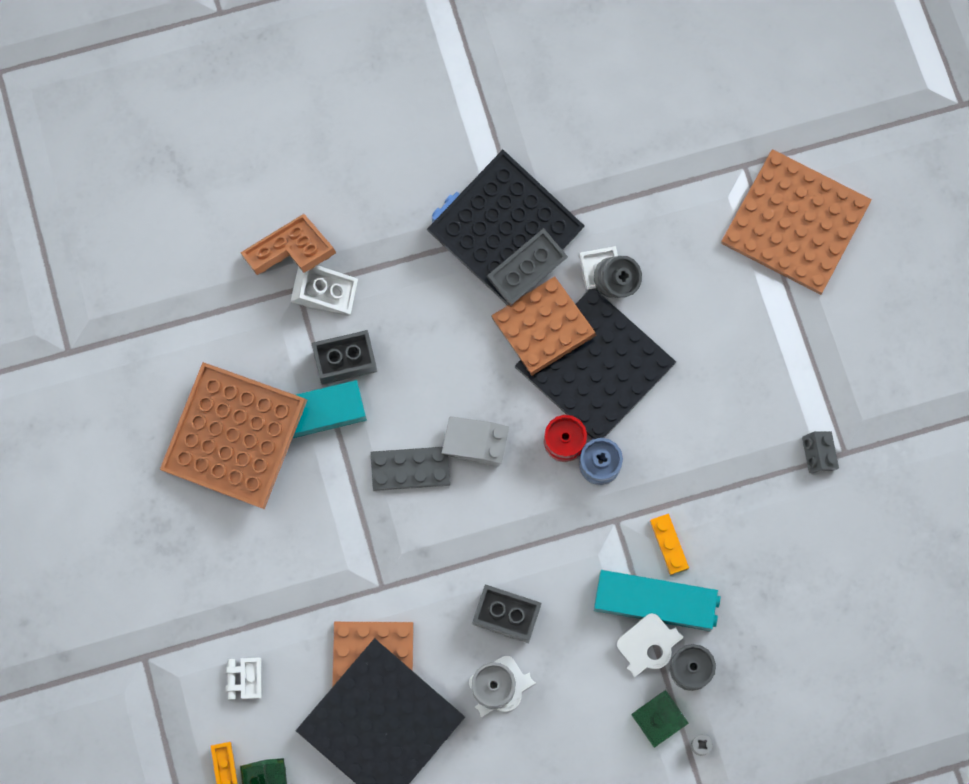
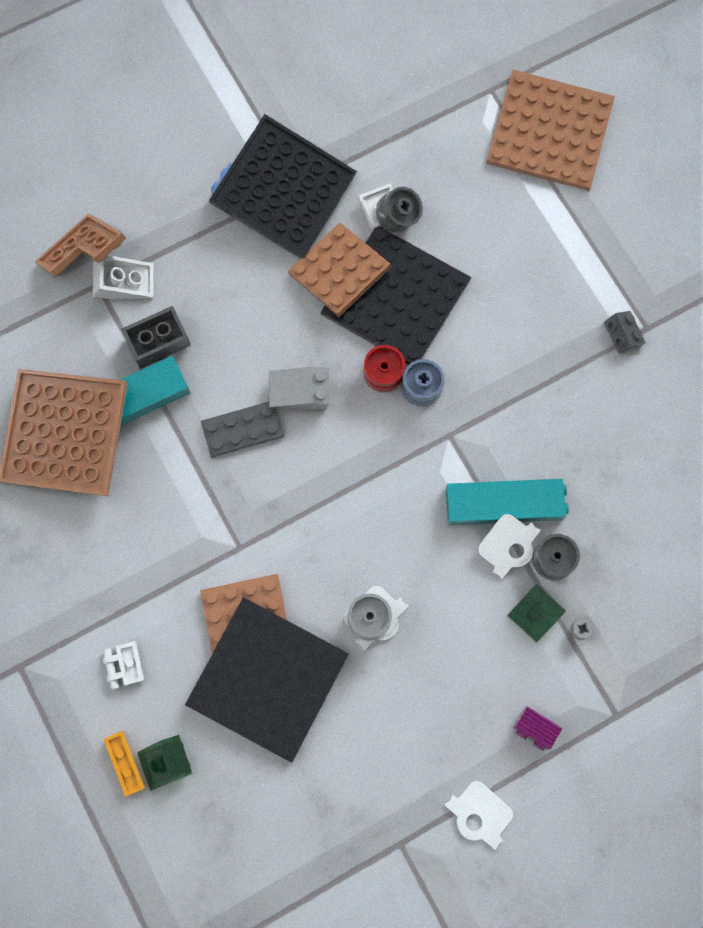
camera: 15 degrees left, 0 degrees up
dark grey brick [472,584,542,644] -> none
dark grey plate [486,228,568,306] -> none
light orange plate [650,513,689,576] -> none

